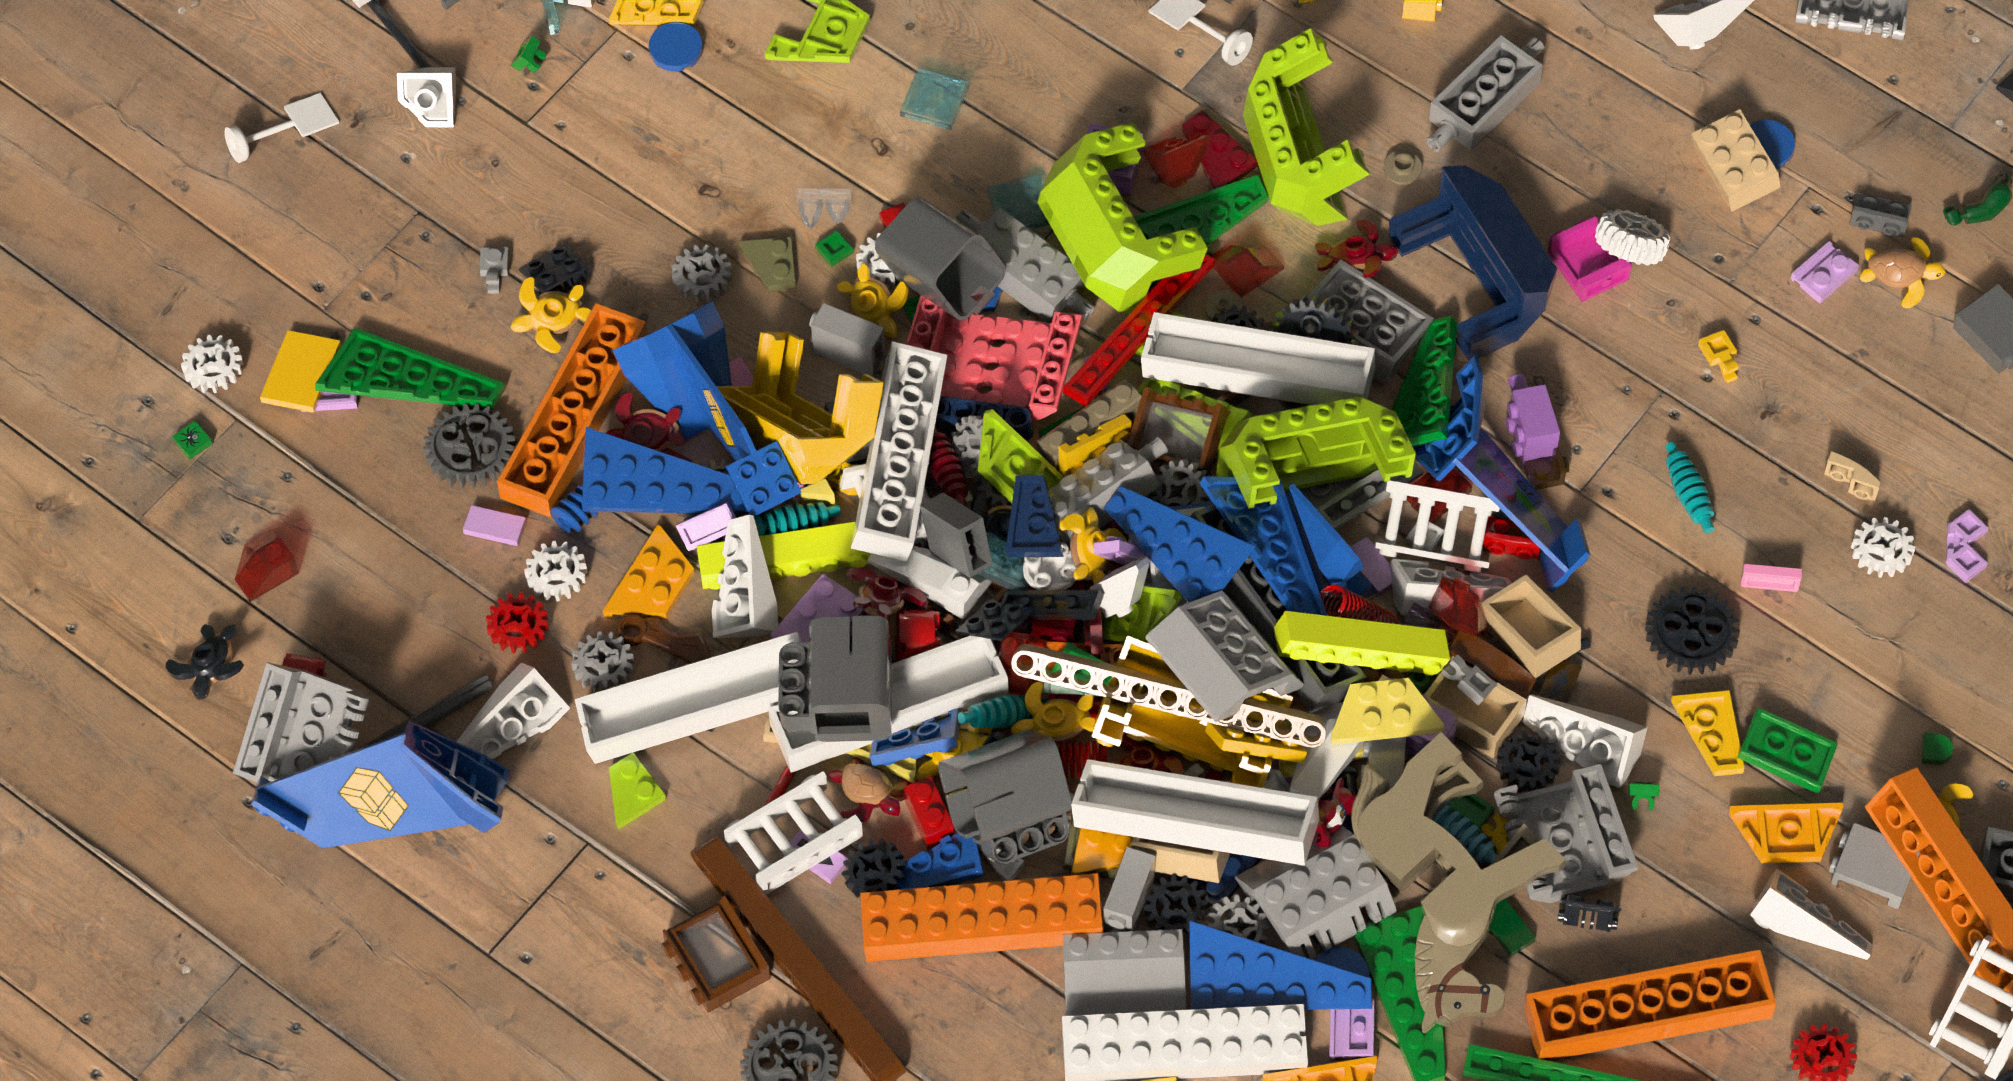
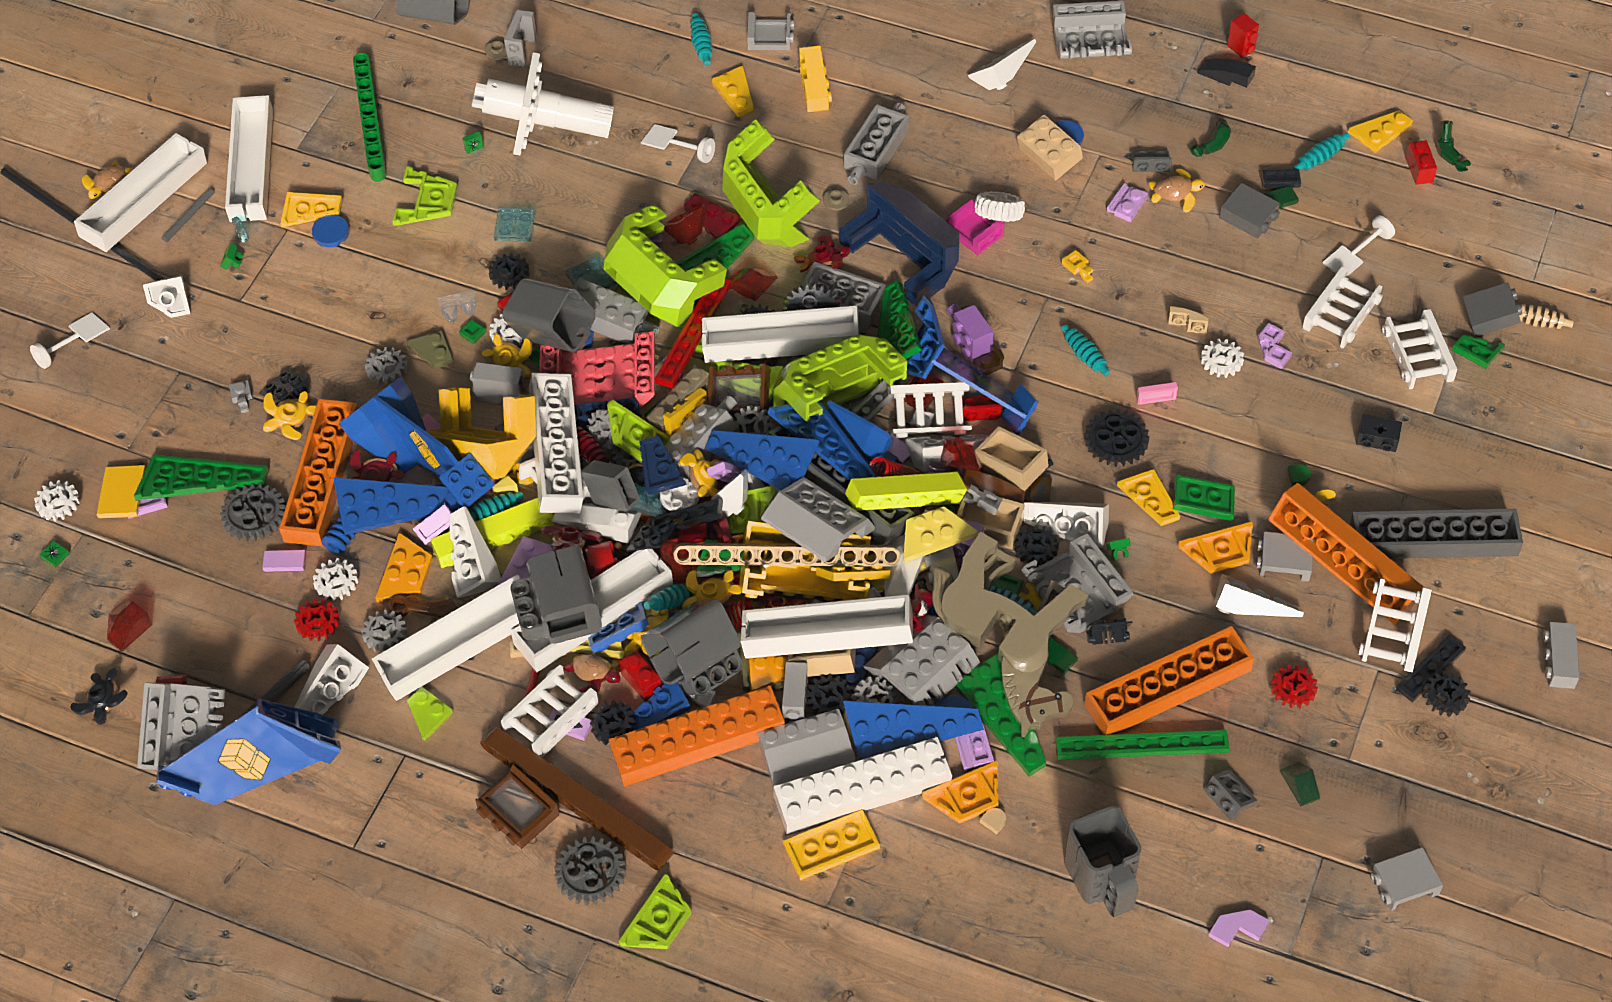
camera: 15 degrees left, 5 degrees down
none -> black gear [488,253,530,290]

